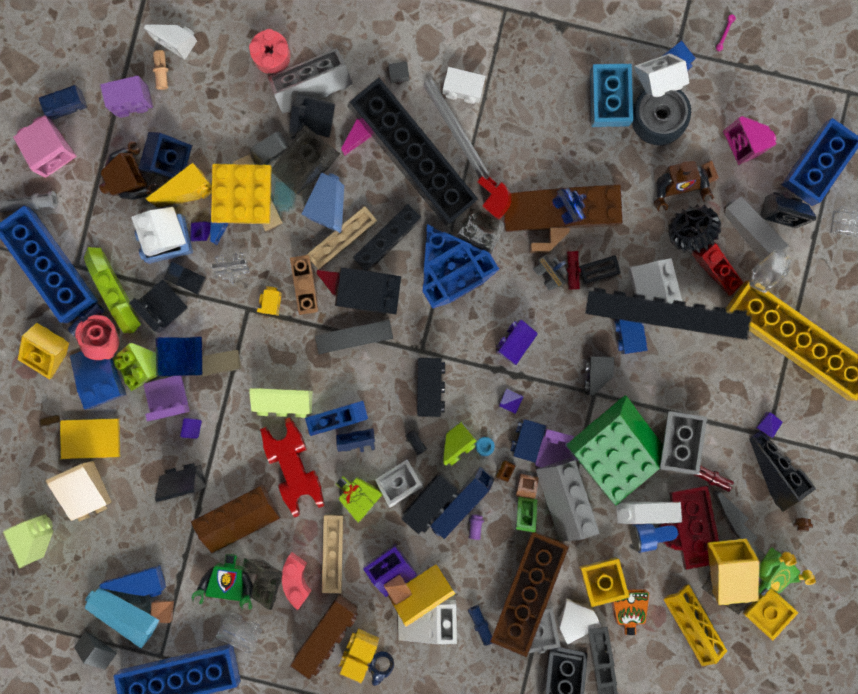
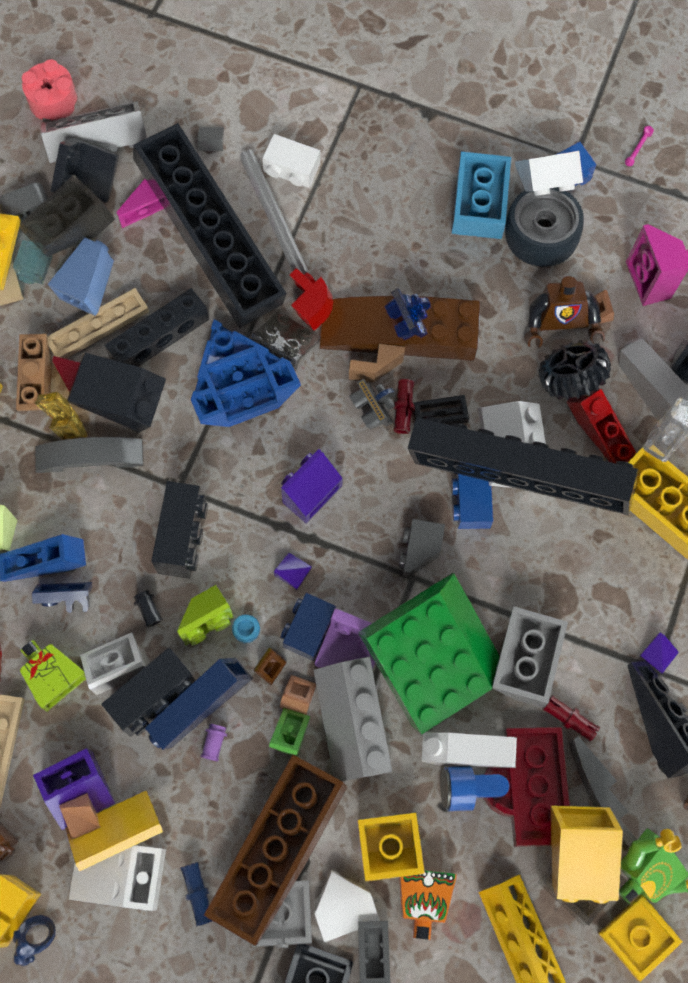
camera: 10 degrees right, 15 degrees down
none -> clear yellow slope [35,392,87,440]

